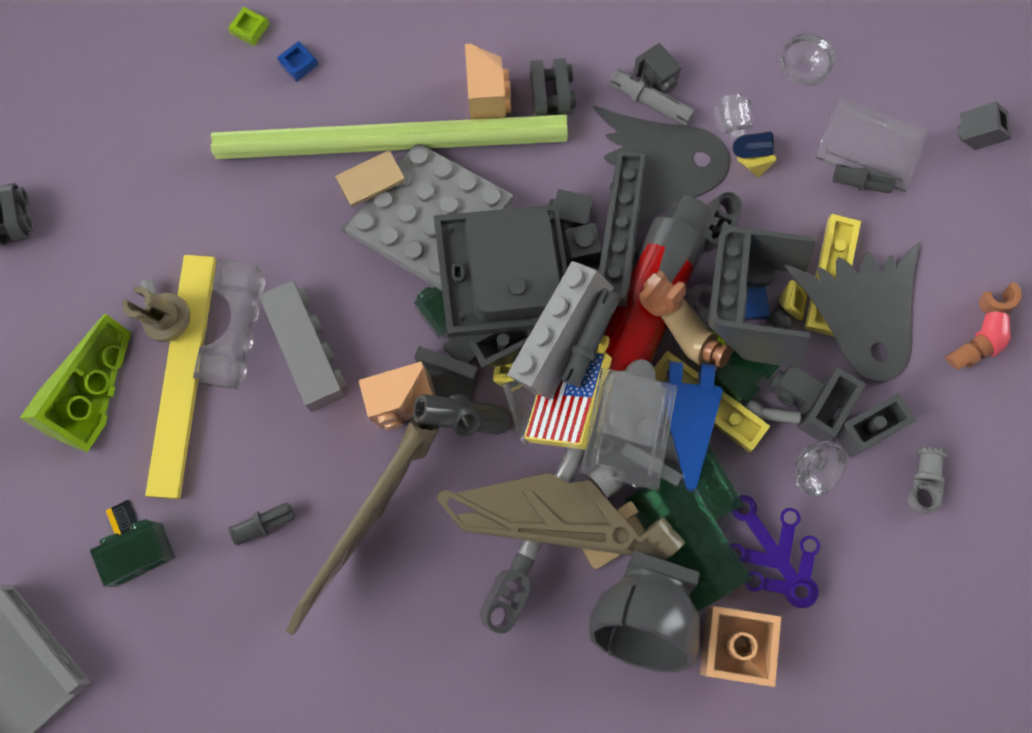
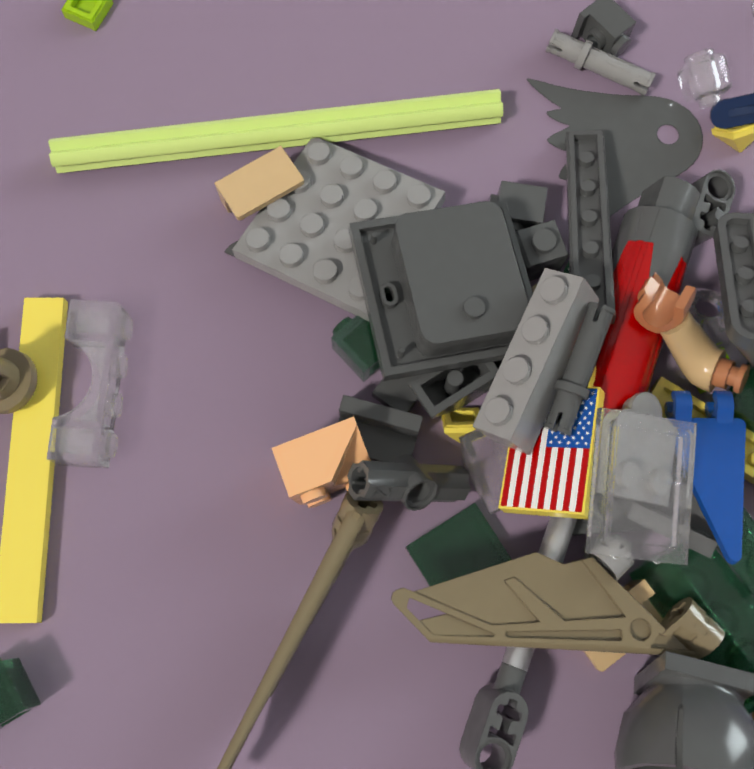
camera: 10 degrees left, 0 degrees up
dark grey axle [229,503,295,546] -> none
light grey brick [258,280,347,412] -> none
blue tile [276,41,319,82] -> none
light nougat slope [465,43,511,119] -> none
dark grey brick [530,58,576,116] -> none
none -> clear green tile [405,503,512,586]

